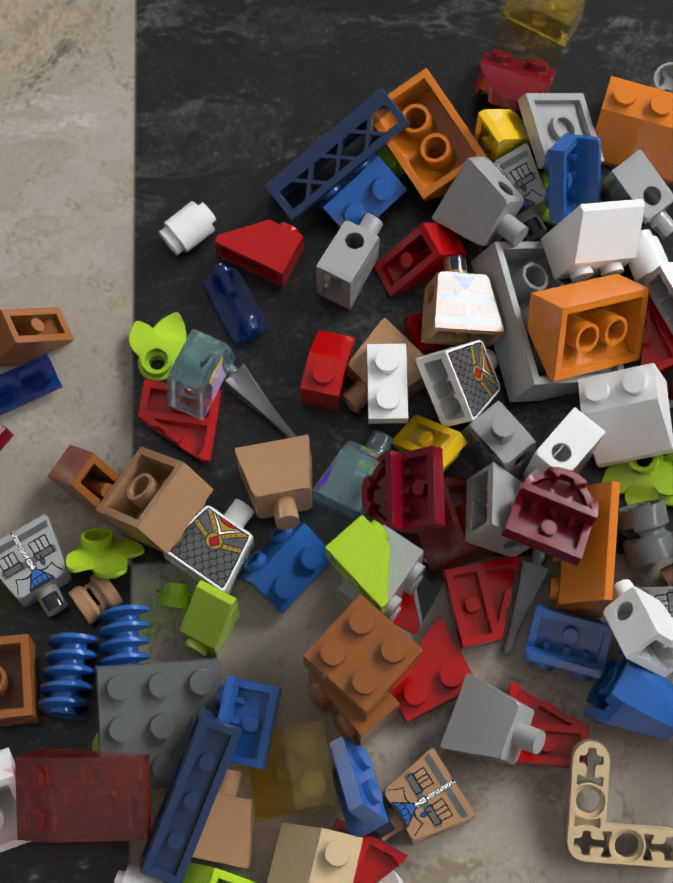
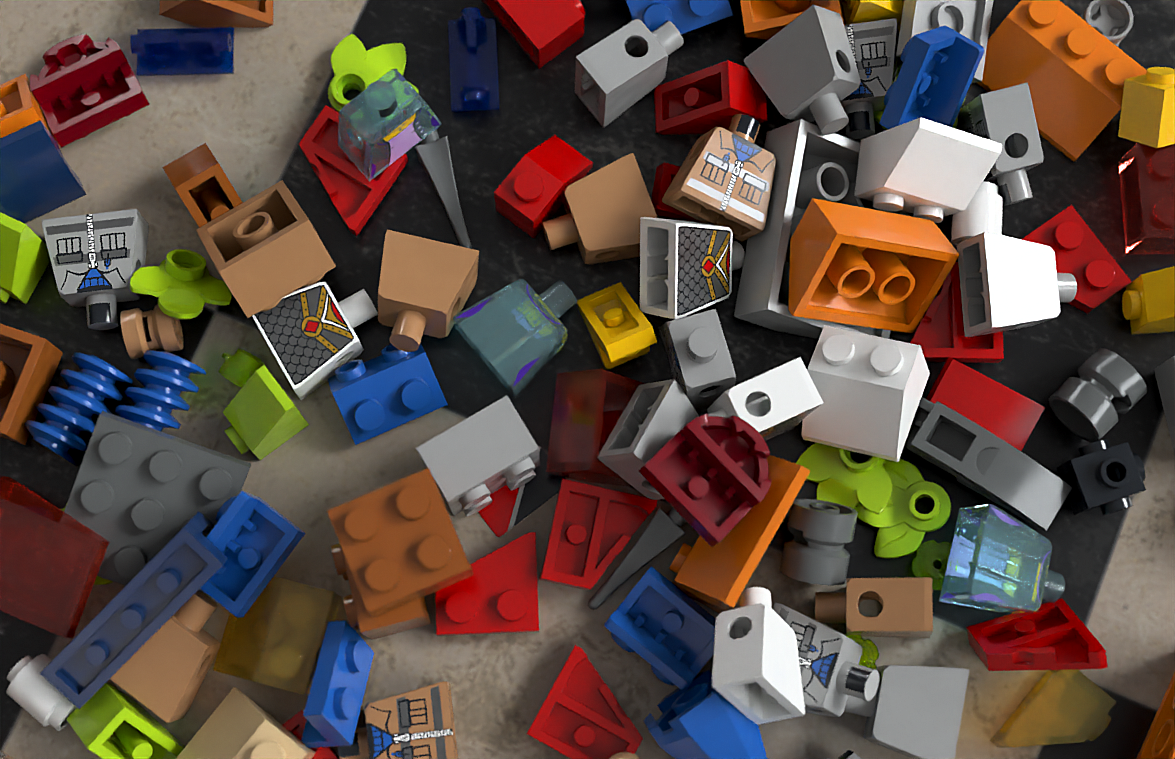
camera: 20 degrees right, 5 degrees up
lime slope [325,515,390,614] -> none
dark red slope [361,445,445,534] -> none
white plate [367,344,408,424] -> none
light grey torso [440,673,546,764] -> none

